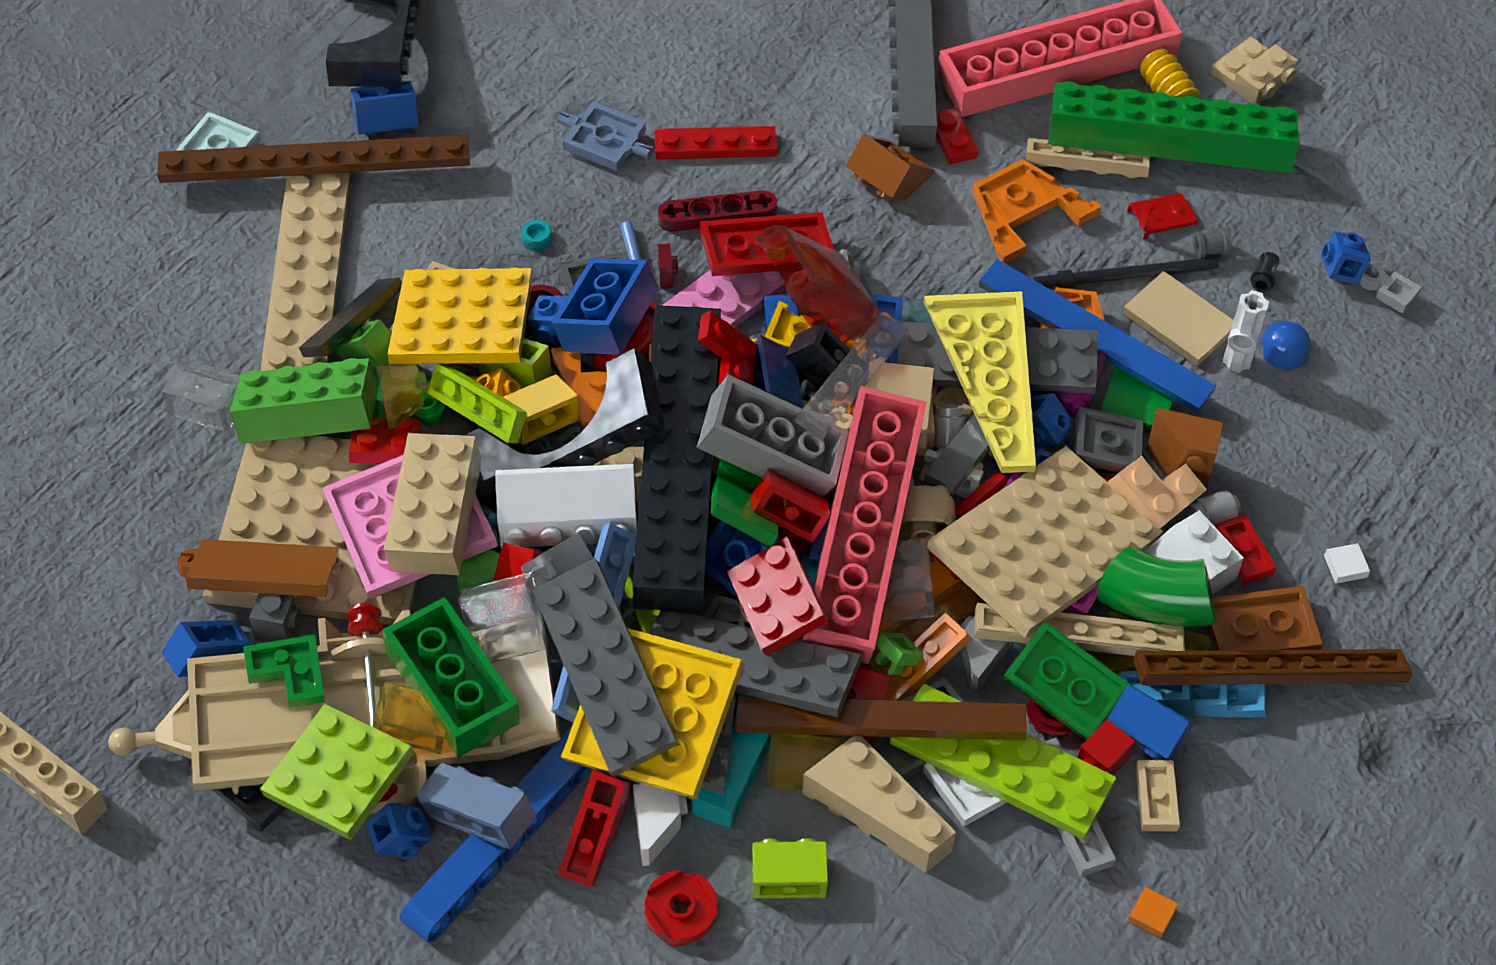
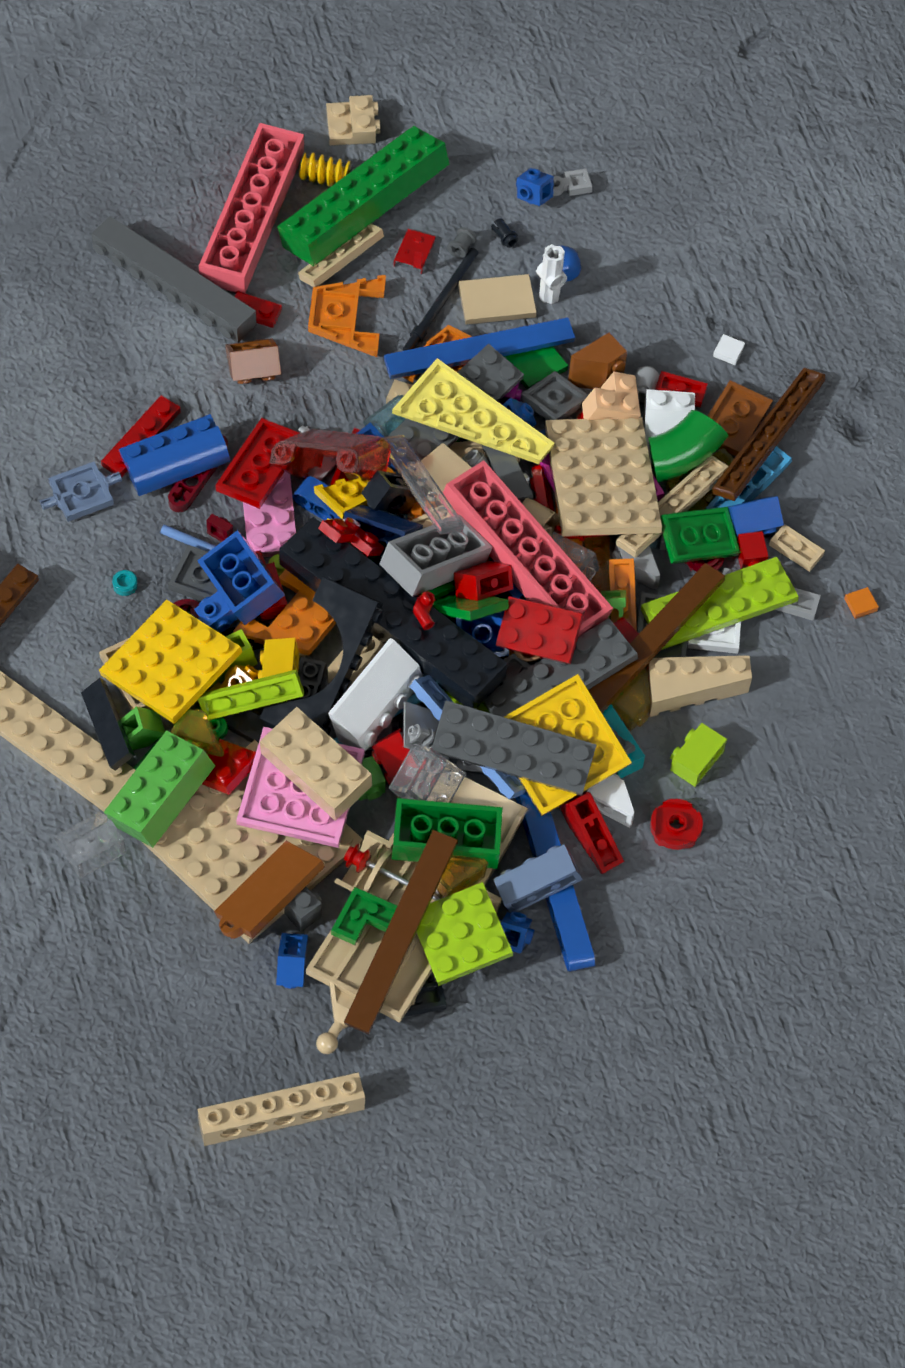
camera: 55 degrees left, 5 degrees up
none -> blue brick [119,414,230,496]
none -> reddish brown tile [344,830,458,1034]
none -> red arm [413,591,435,630]

